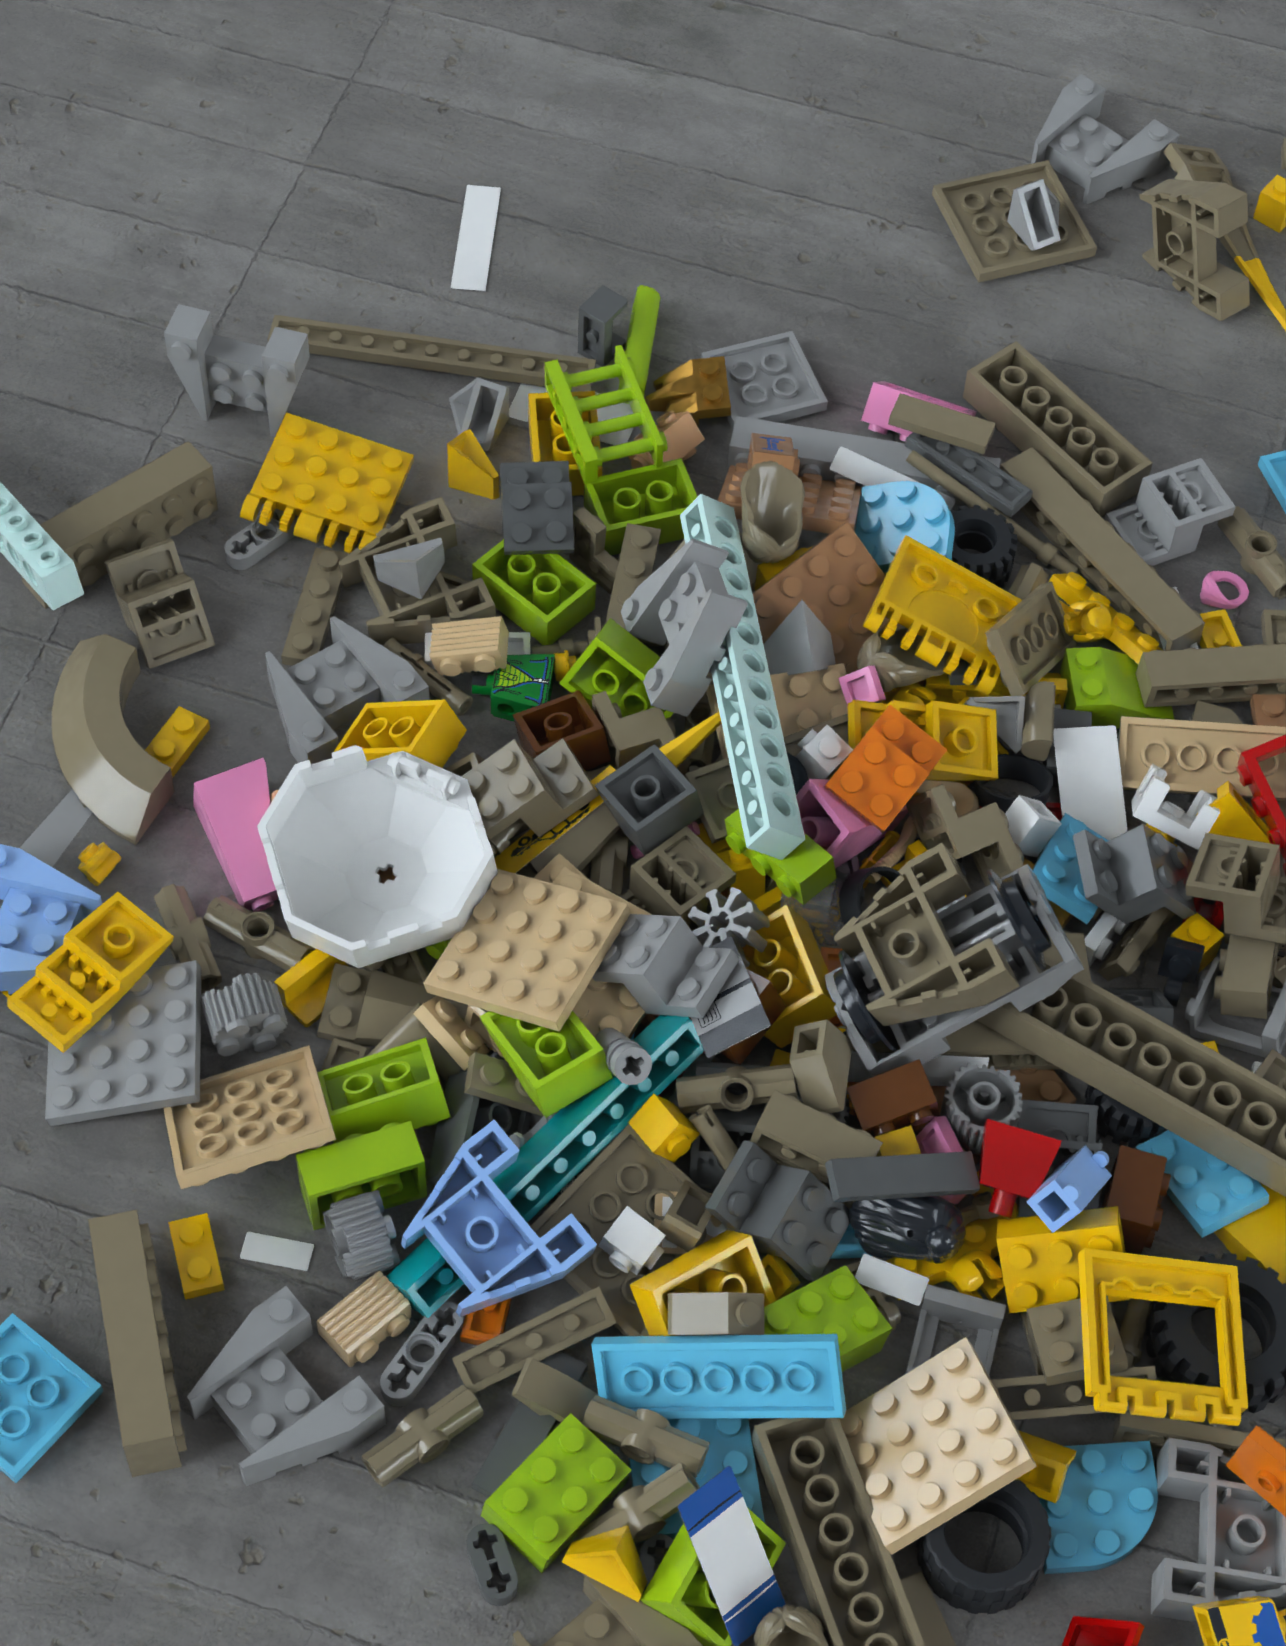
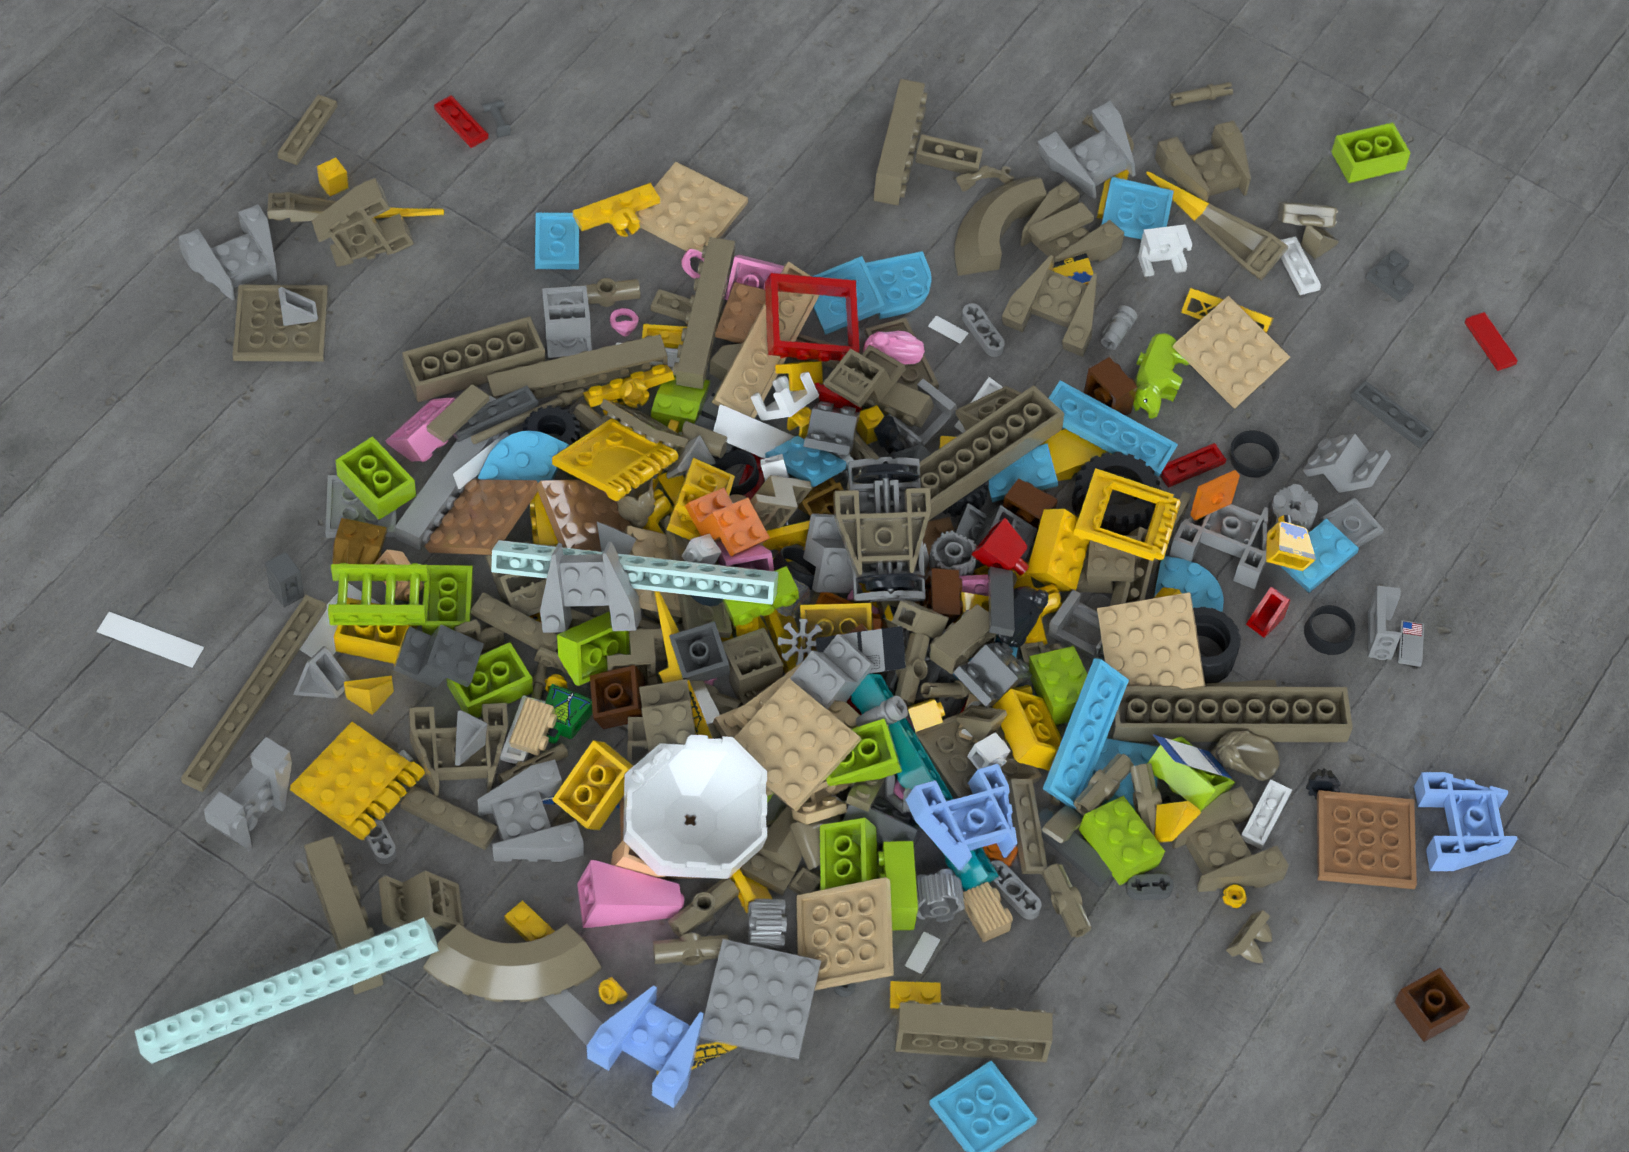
camera: 75 degrees left, 0 degrees up
yellow slope [7,891,174,1053] -> none
light grey wedge [187,1286,386,1486] -> none
lime brick [618,285,661,404] -> none
slope [668,1292,764,1336] -> none
dark tan hair [740,461,805,564] -> none
medium nougat brick [747,433,800,477] -> none
bright pink plate [838,666,886,706] -> none
white sticker [855,1254,929,1306] -> none
light blue brick [1026,1145,1112,1233] -> none
none -> lime brick [335,436,416,520]

